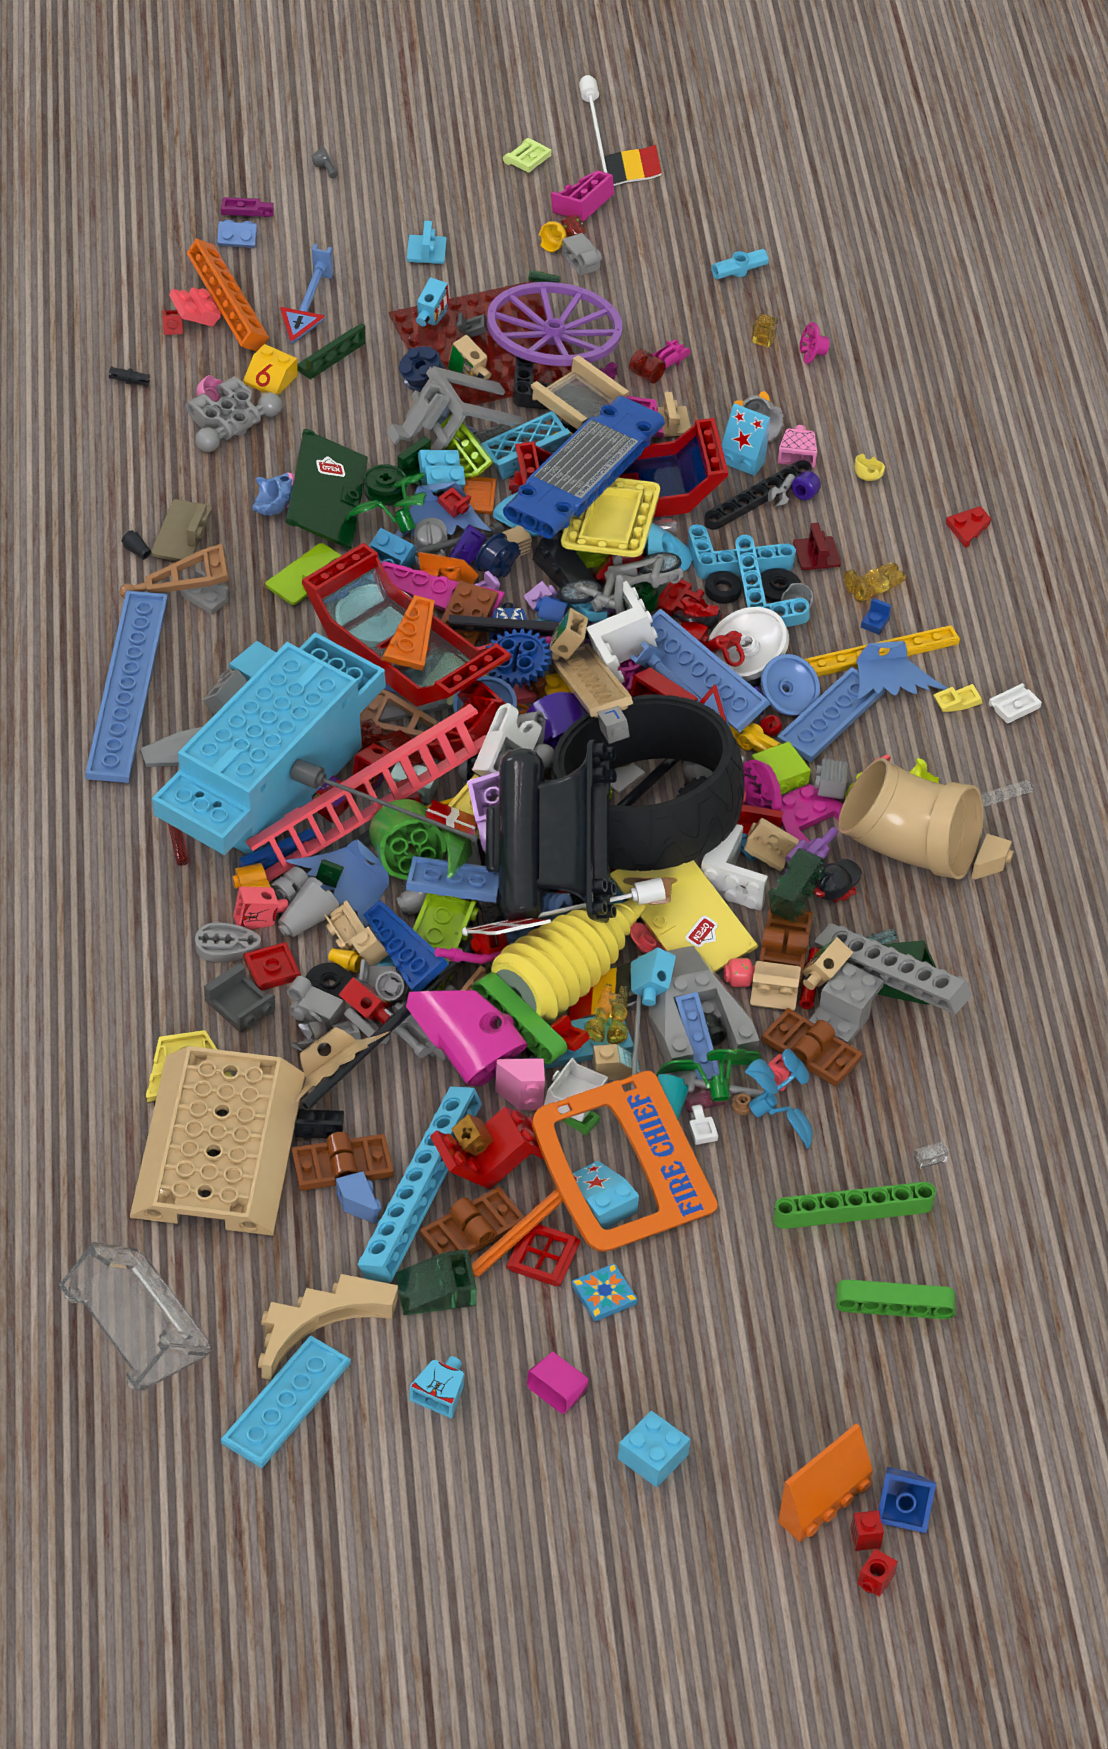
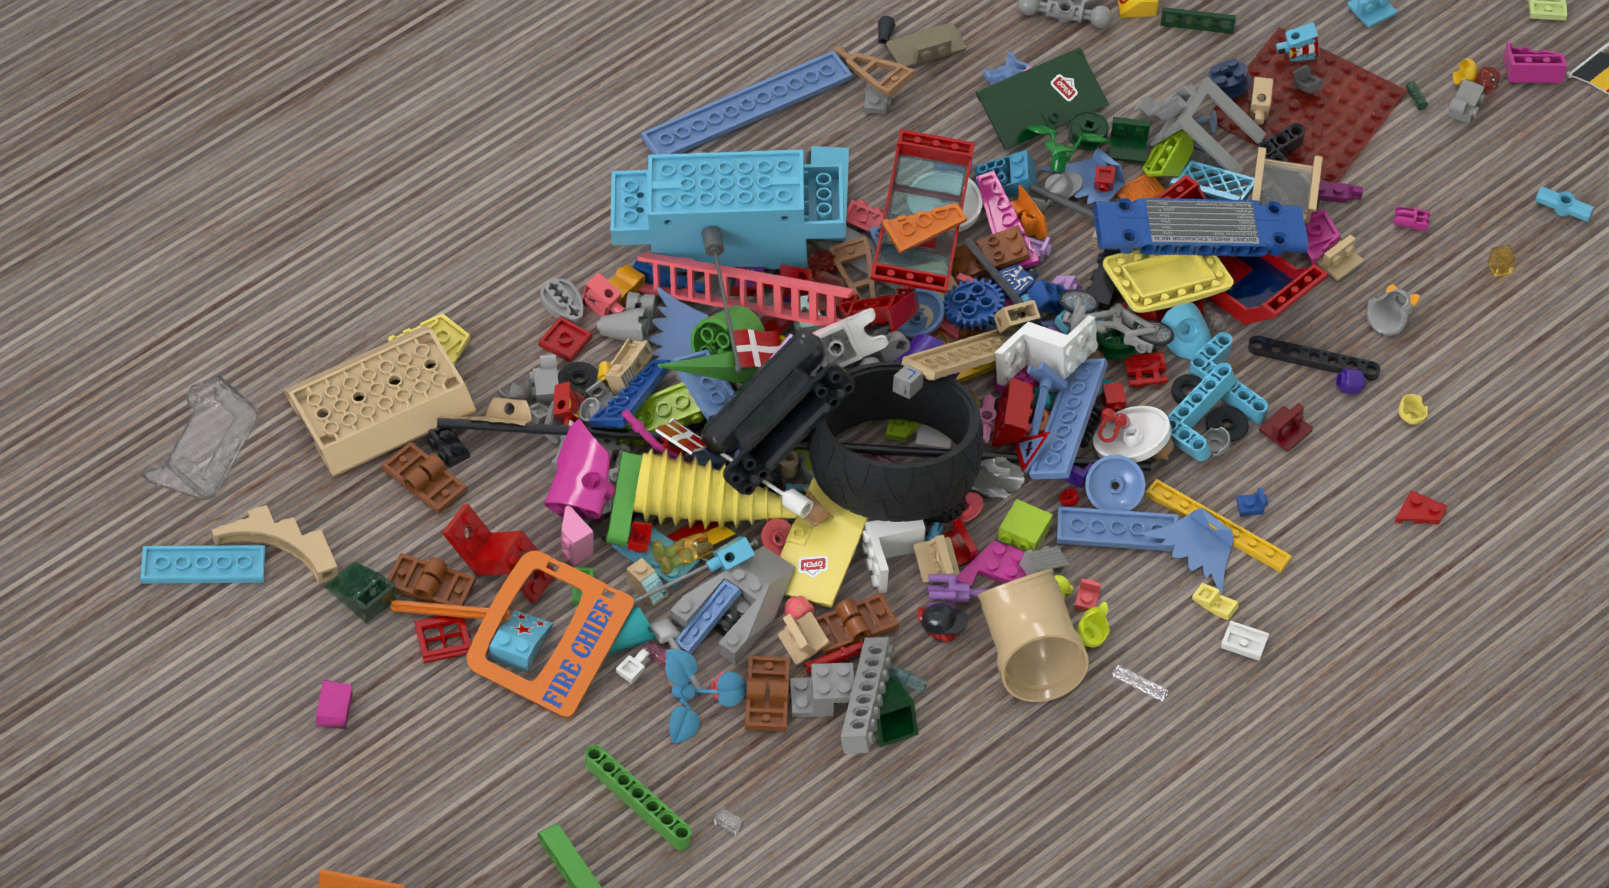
camera: 55 degrees right, 5 degrees up
dark grey panel [204,963,275,1032] -> none
lime bracket [265,543,342,605] -> none
dark green bracket [316,859,344,888] -> none
medium blue slope [336,1171,381,1223] -> none
medium azure brick [357,1086,482,1283] -> none
medium azure torso [409,1356,465,1419] -> none
medium azure plate [418,450,466,493] -> none
dark purple plate [448,525,486,564] -> none
pearl gold brick [451,1114,493,1156] -> none
dark blue wheel [474,532,521,578] -> none
medium lavender wheel [487,282,622,366] -> none
white container [544,1058,609,1122] -> none
tile [571,1263,638,1322] -> none
medium azure brick [618,1410,691,1487] -> none
clear red wheel [629,349,666,384] -> none
green plant [656,1048,762,1102] -> none
hair [674,596,722,630] -> none
medium azure slope [721,404,770,476] -> none
yellow piece [729,723,782,752] -> none
dark pink piece [743,760,782,811] -> none
light grey bar [768,474,795,507] -> none
clear green wedge [769,848,825,922] -> none
bright pink torso [777,425,817,468] -> none
dark pink wheel [799,322,830,364] -> none
tan torso [802,937,853,990] -> none
clear yellow piece [843,563,906,603] -> none
tan slope [972,834,1014,879] -> none

